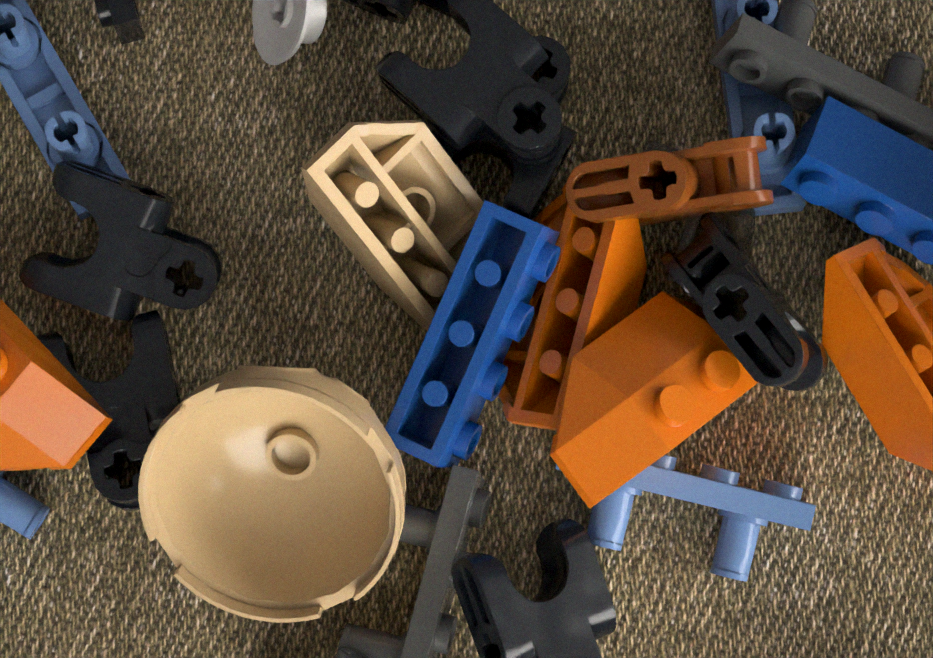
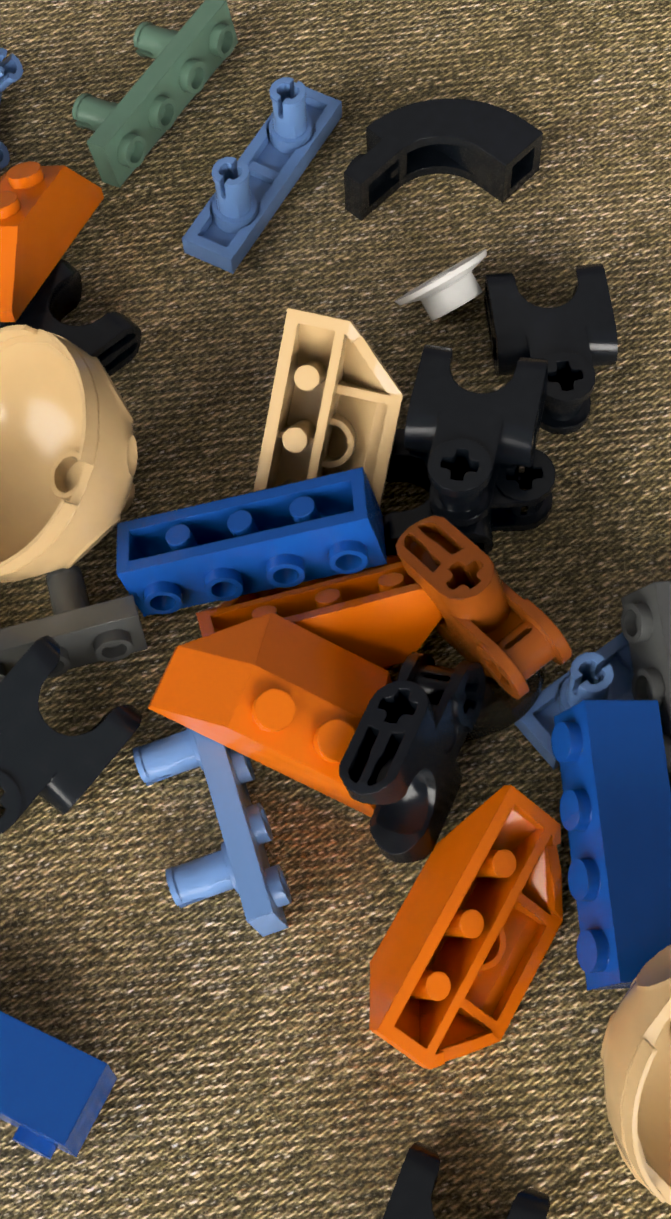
camera: 65 degrees right, 15 degrees down
black piece [19,160,223,321] -> none

